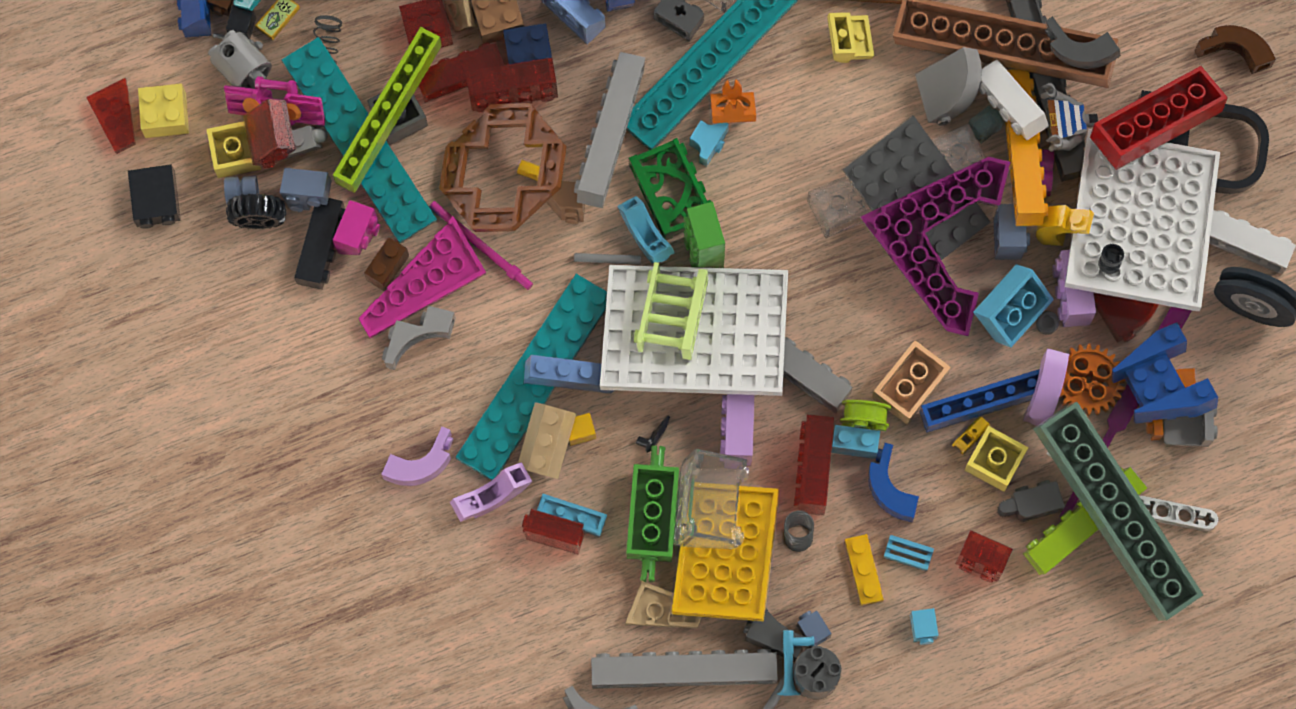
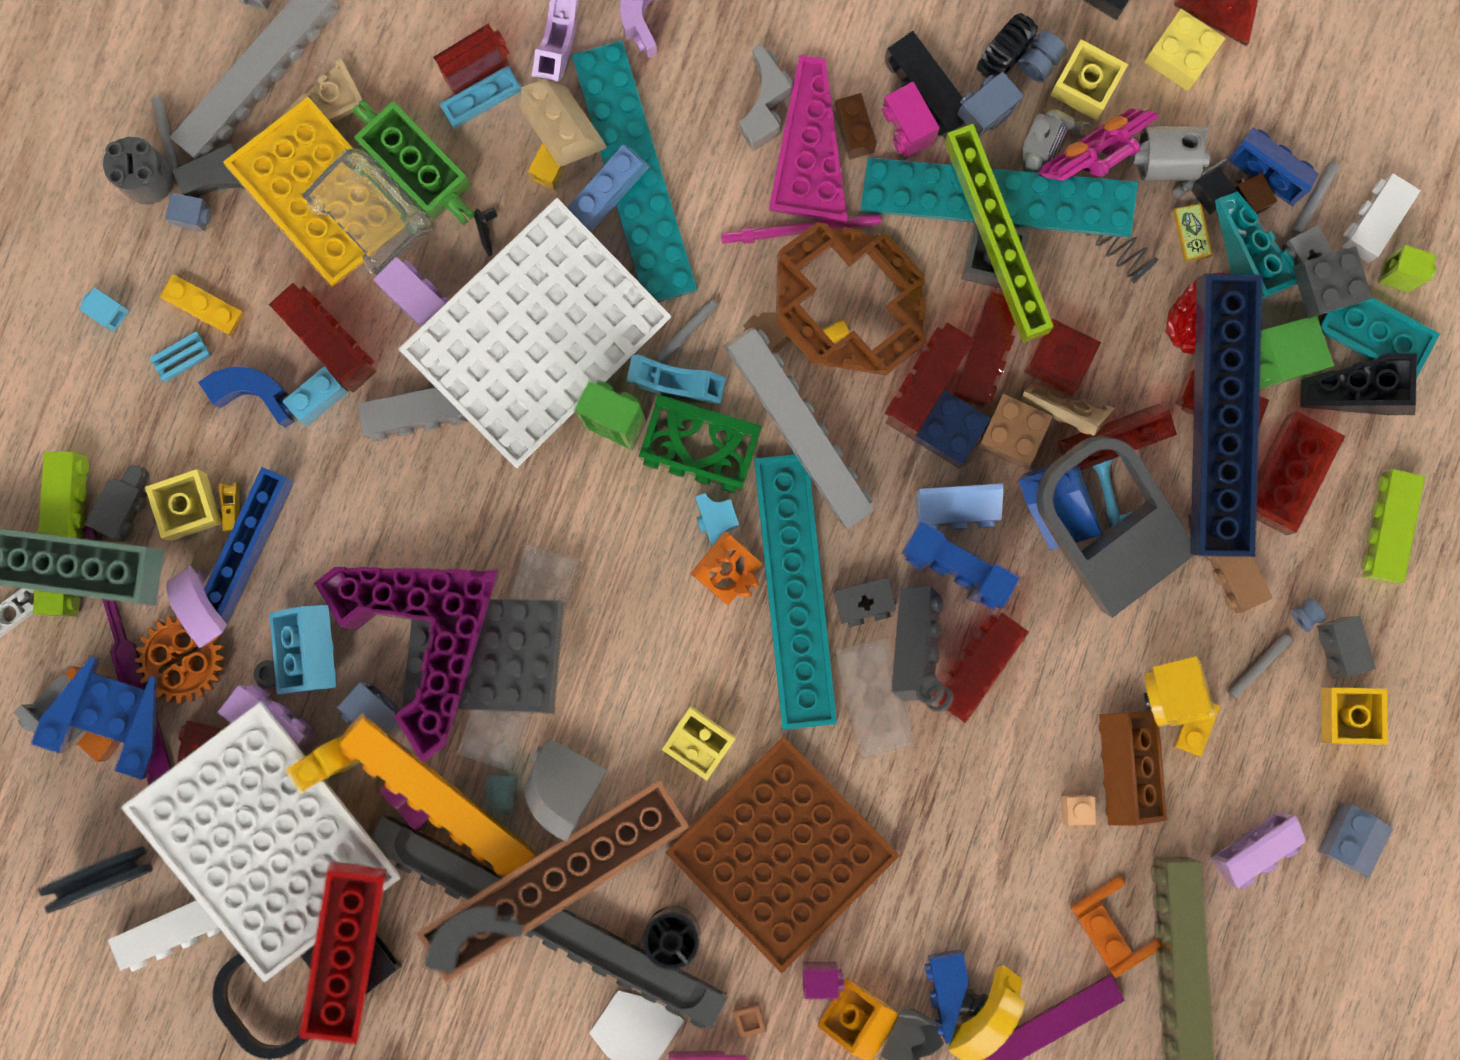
camera: 135 degrees right, 10 degrees up
clear red brick [243,99,296,168] -> none
yellowish green fence [634,262,709,360] -> none
medium azure piece [777,630,814,696] -> none
dark grey piece [784,510,814,552] -> none
lime wheel [840,400,891,431] -> none
light nougat brick [872,341,951,425] -> none
clear red brick [955,530,1013,583] -> none
white brick [979,59,1049,141] -> none
torso [1041,83,1098,152] -> none
black wheel [1098,244,1124,274] -> none

